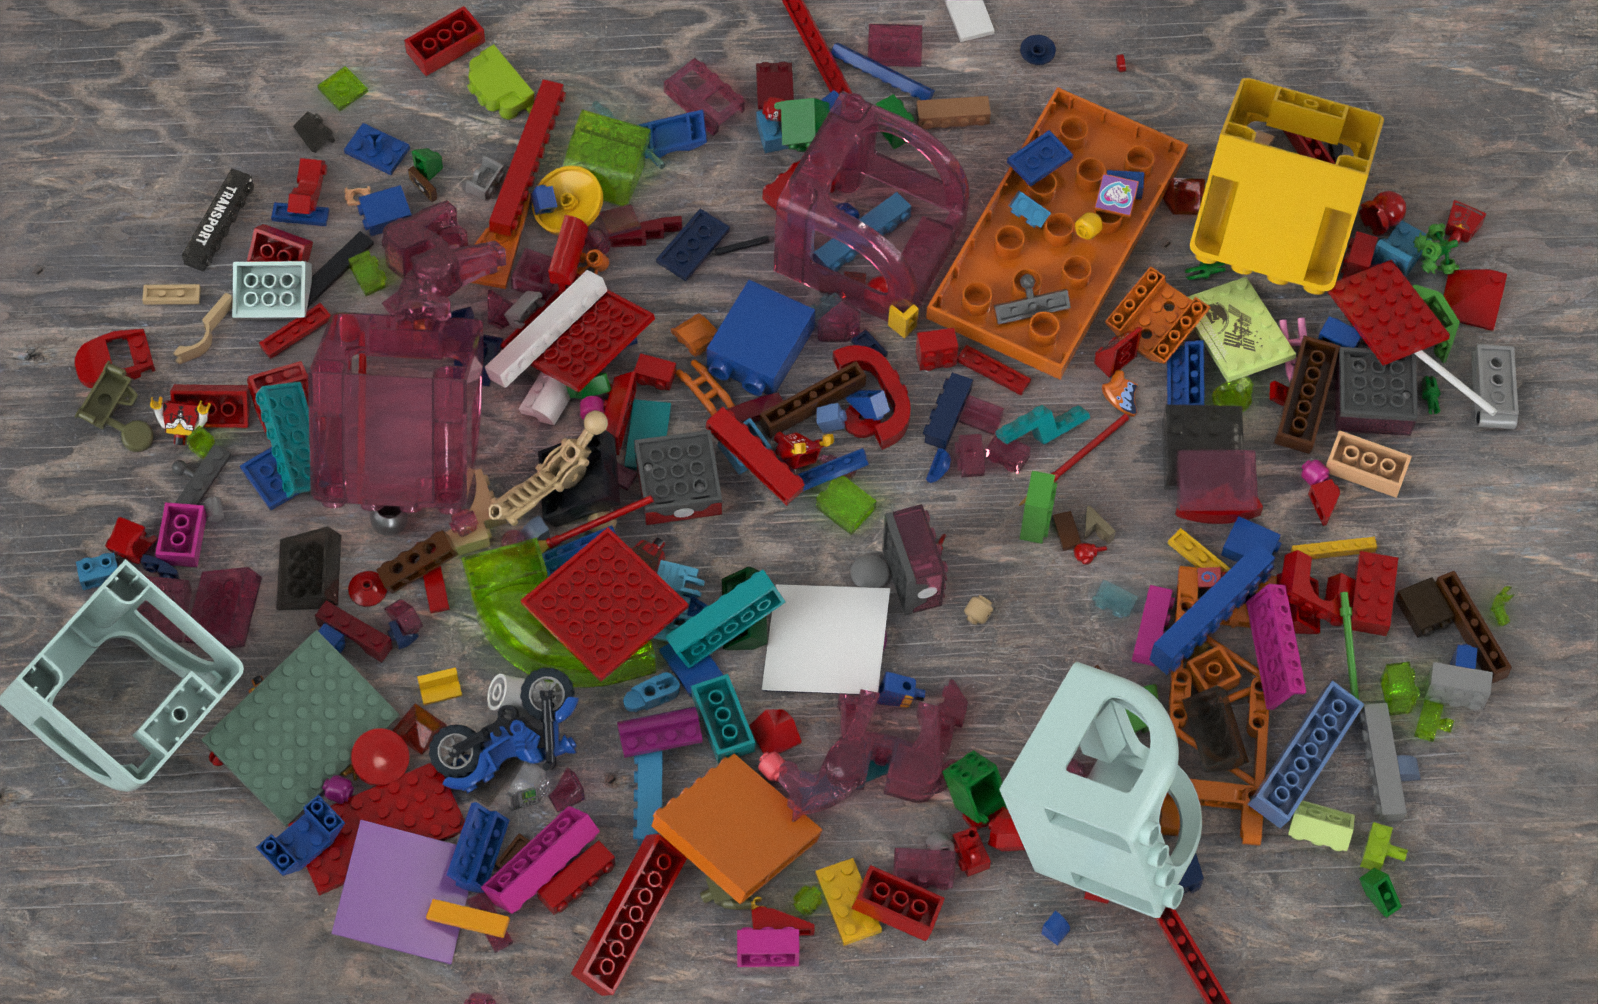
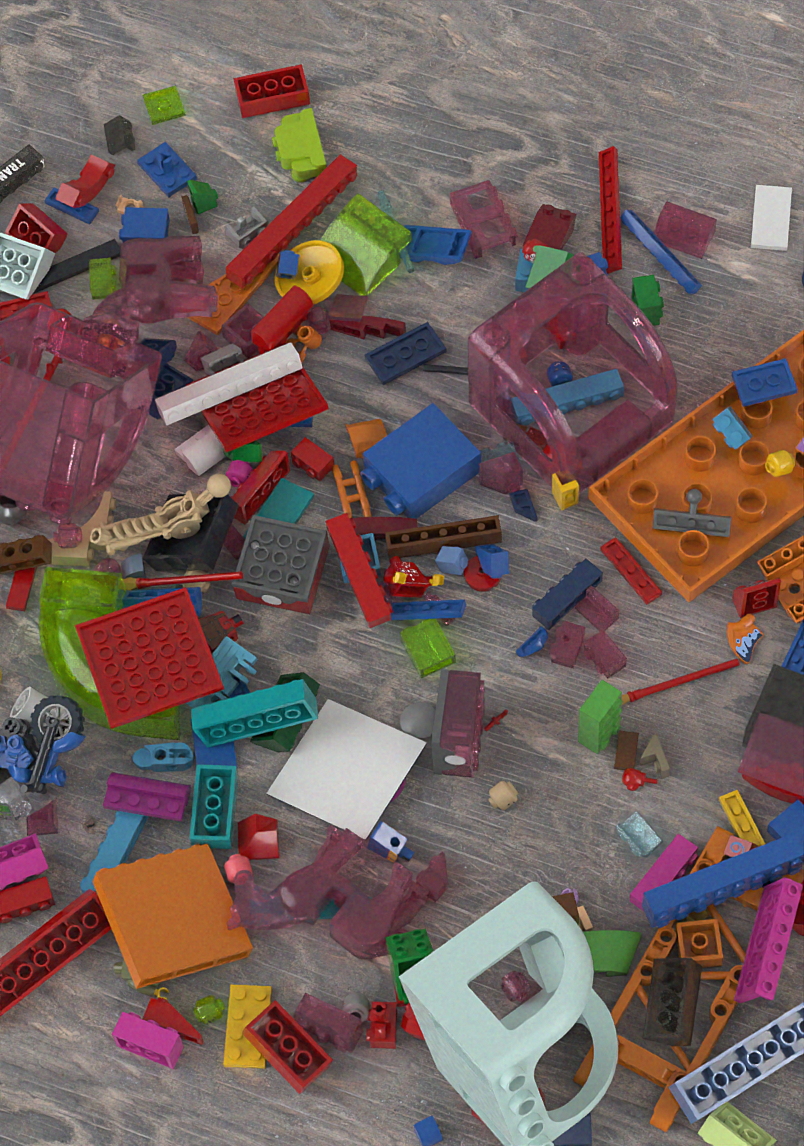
camera: 30 degrees right, 0 degrees up
red arch [832,345,911,450] -> none
red brick [915,327,958,371] -> none
medium nougat brick [916,96,991,129] -> none
teal bracket [995,405,1090,445] -> none

